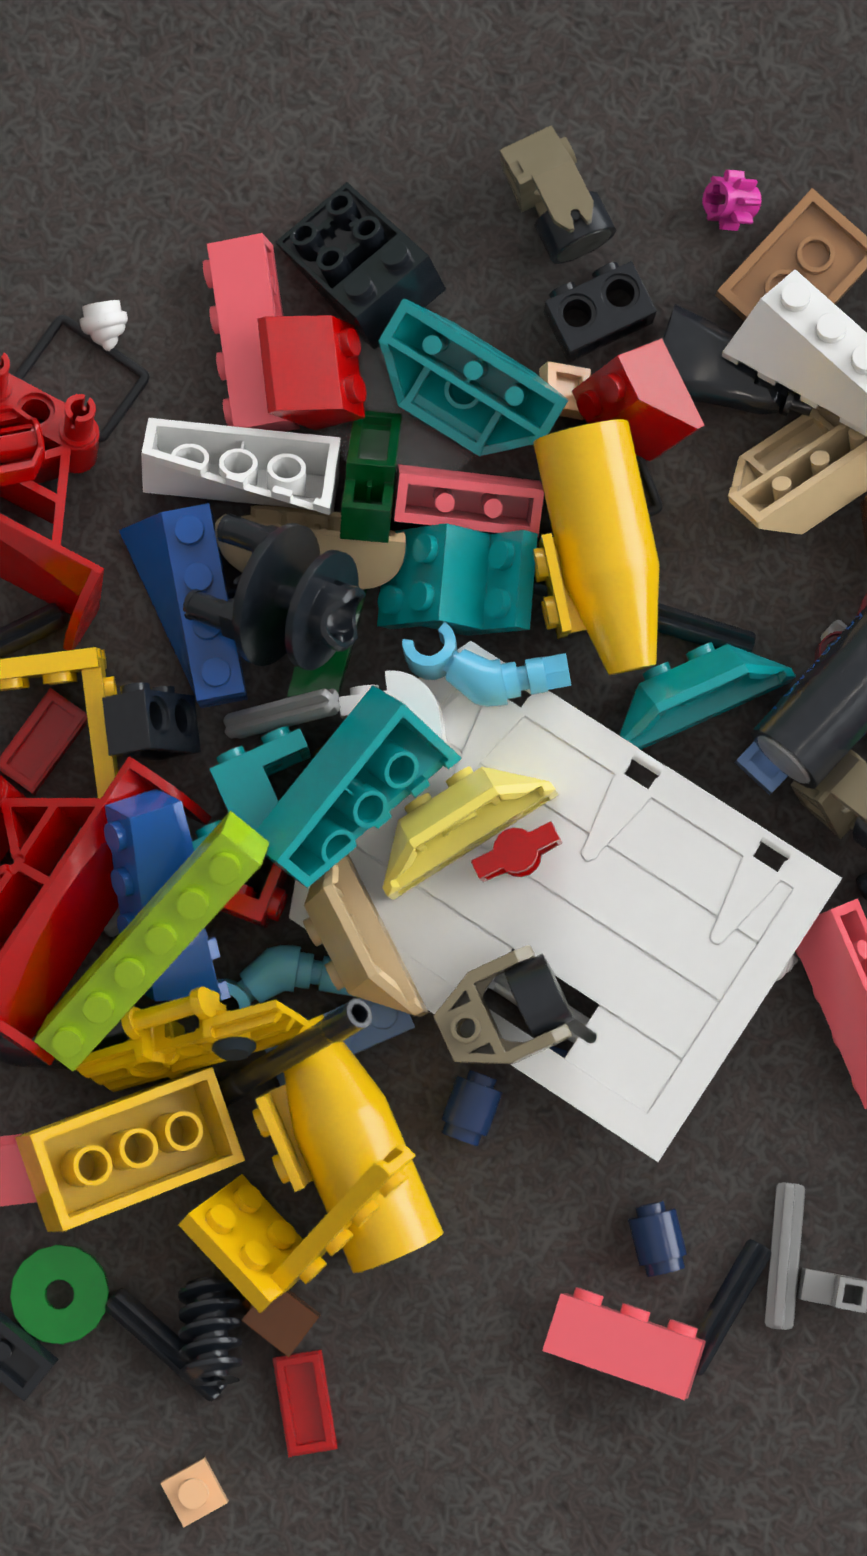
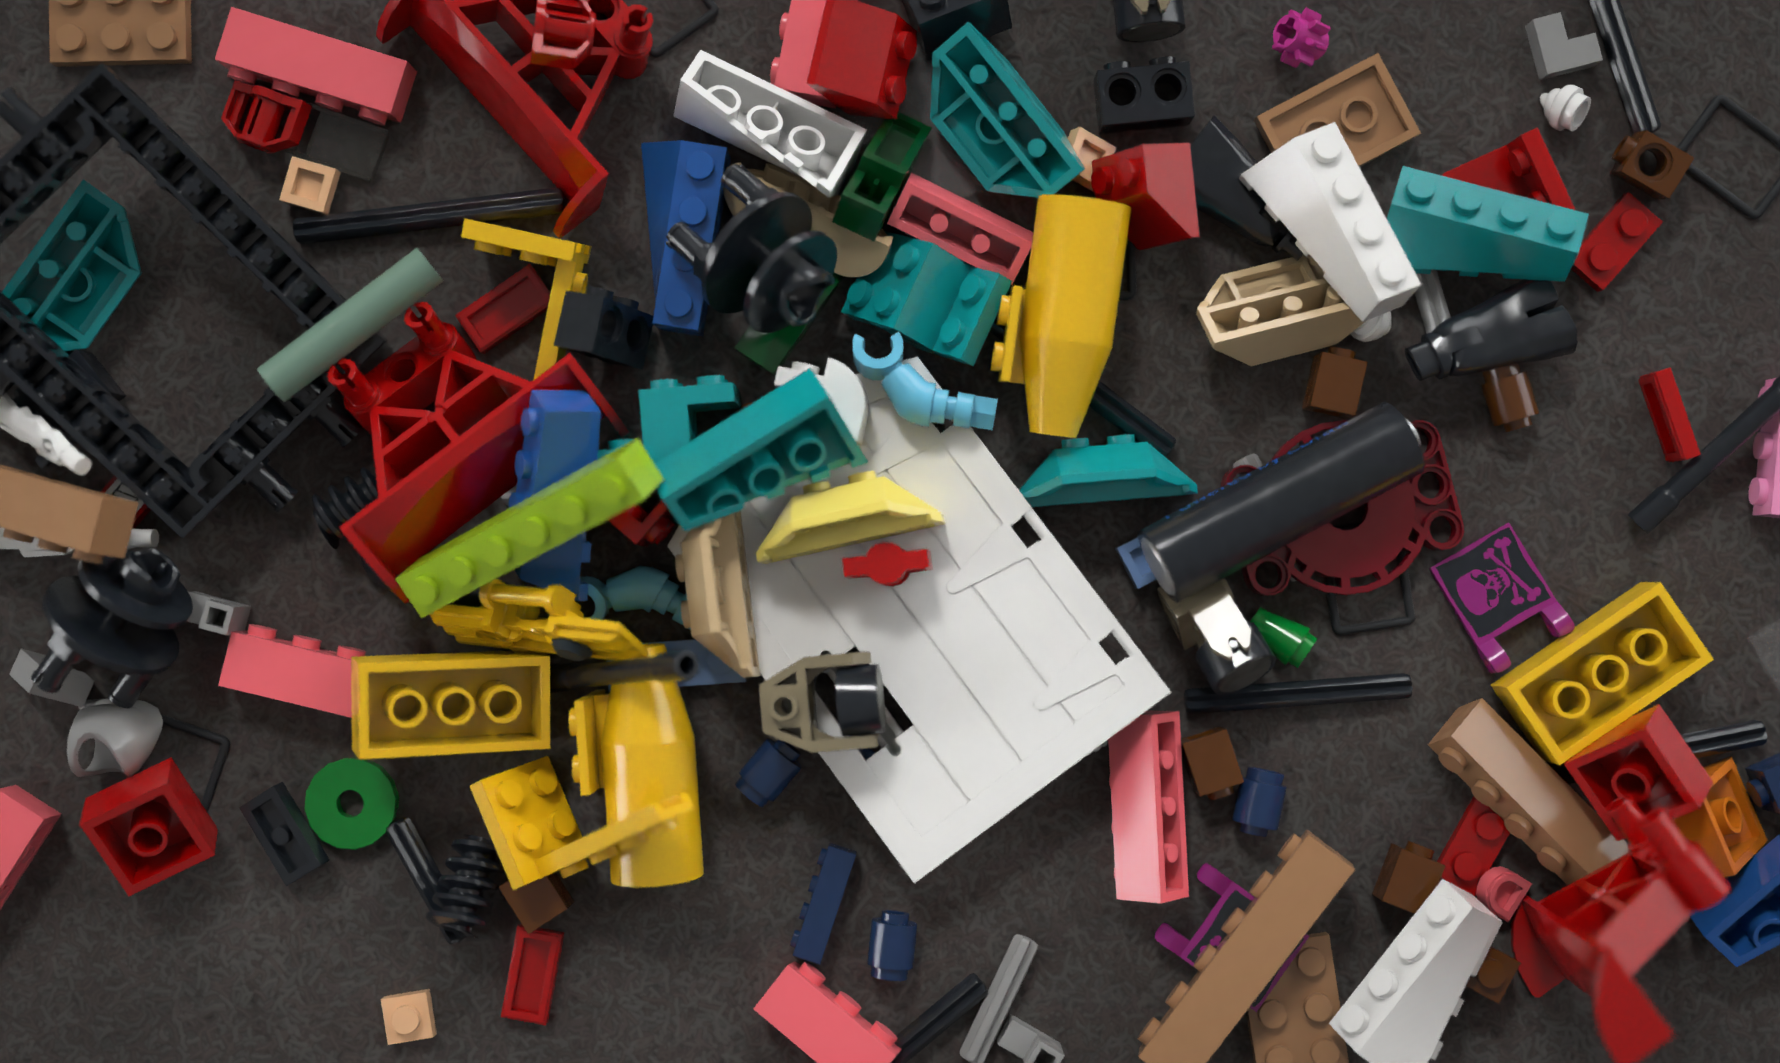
camera: 25 degrees right, 5 degrees up
light grey axle [223,689,341,739] -> none
none -> dark blue piece [790,843,857,965]

